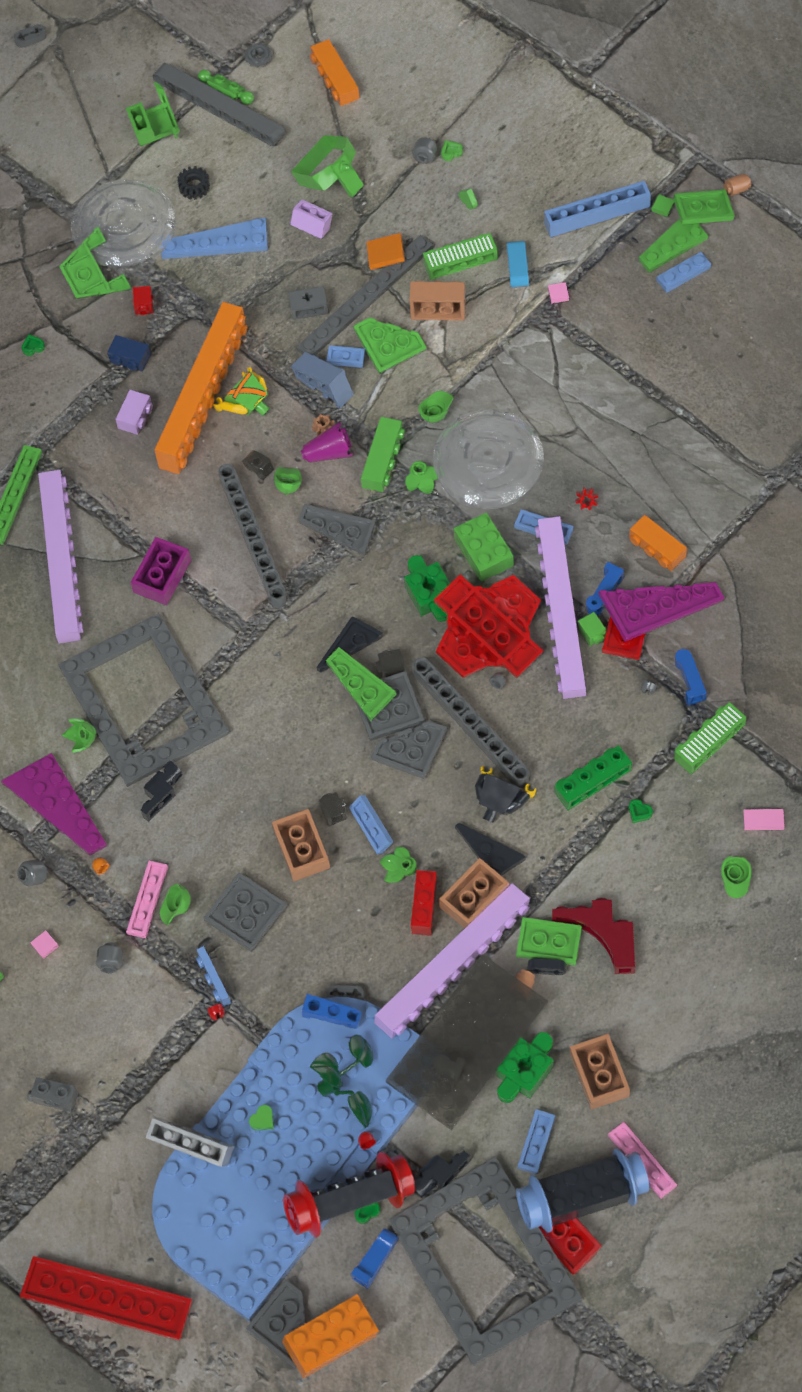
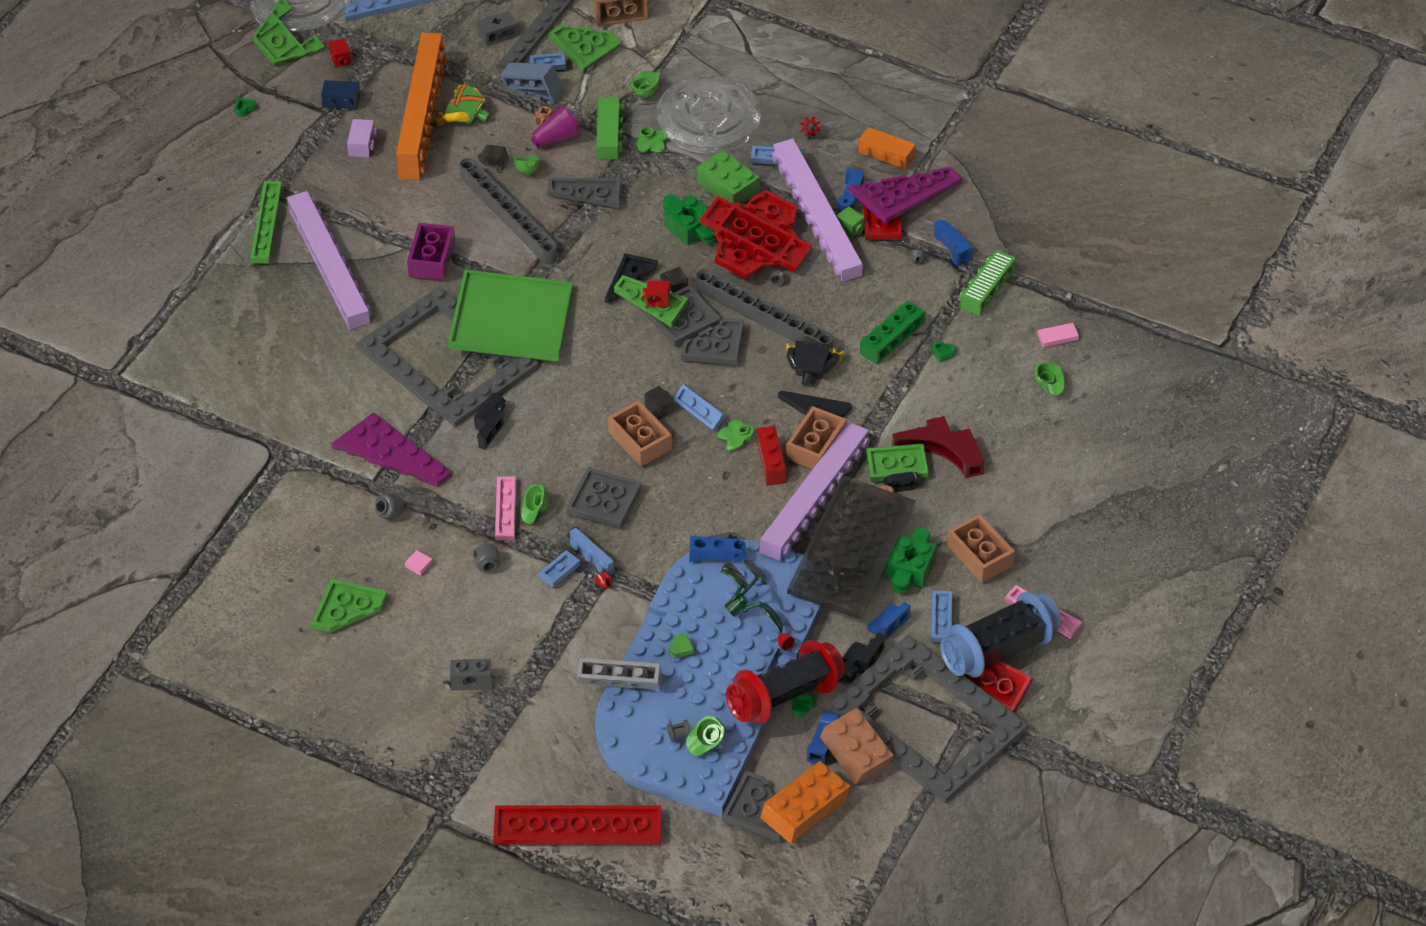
camera: 20 degrees left, 15 degrees down
bright green piece [62,719,96,753] -> none
orange hinge [92,857,110,875] -> none
none -> bright green tile [447,270,573,362]
none -> medium blue plate [539,550,581,588]
none -> red brick [643,280,670,307]
none -> dark grey bush [667,719,691,742]
none -> bright green piece [686,716,726,756]
none -> nougat brick [820,708,893,785]
none -> blue panel [867,601,911,641]

